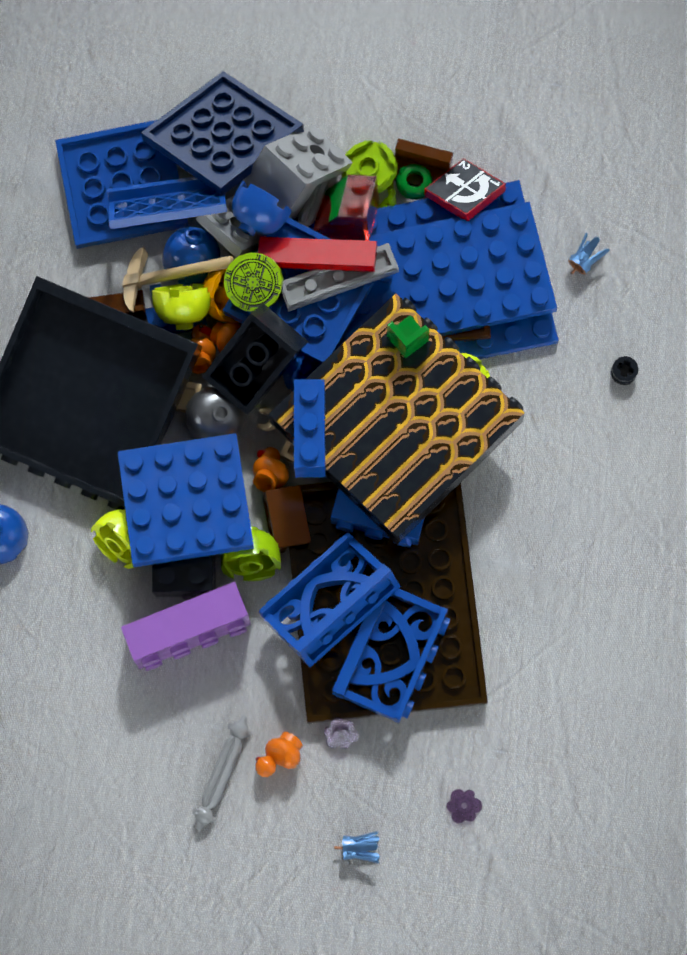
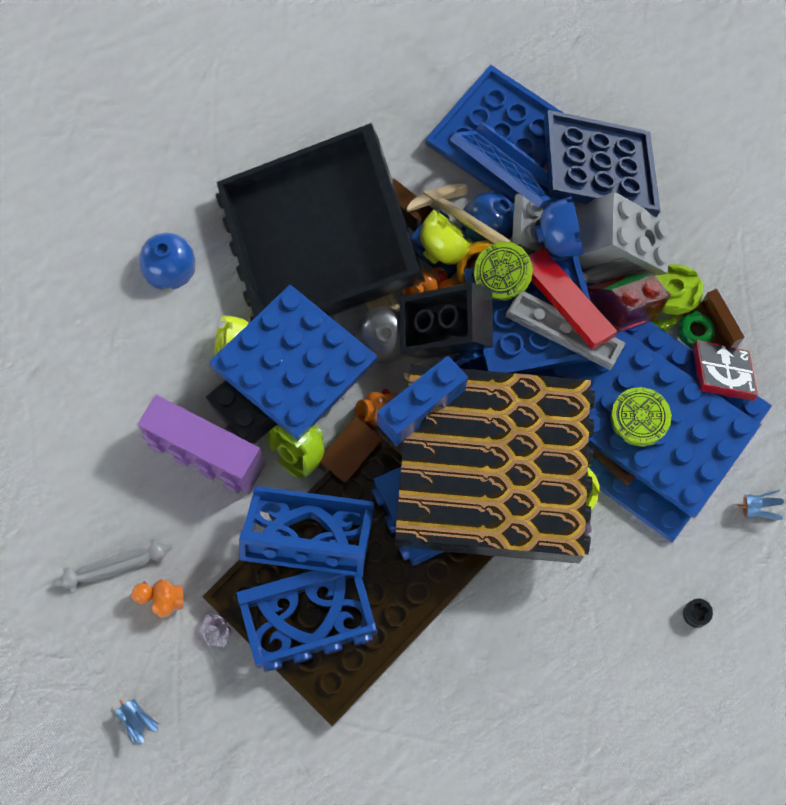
camera: 50 degrees right, 5 degrees down
green panel [387,315,430,358] -> none
clear purple plant [447,789,482,823] -> none
none -> lime tile [610,387,672,447]

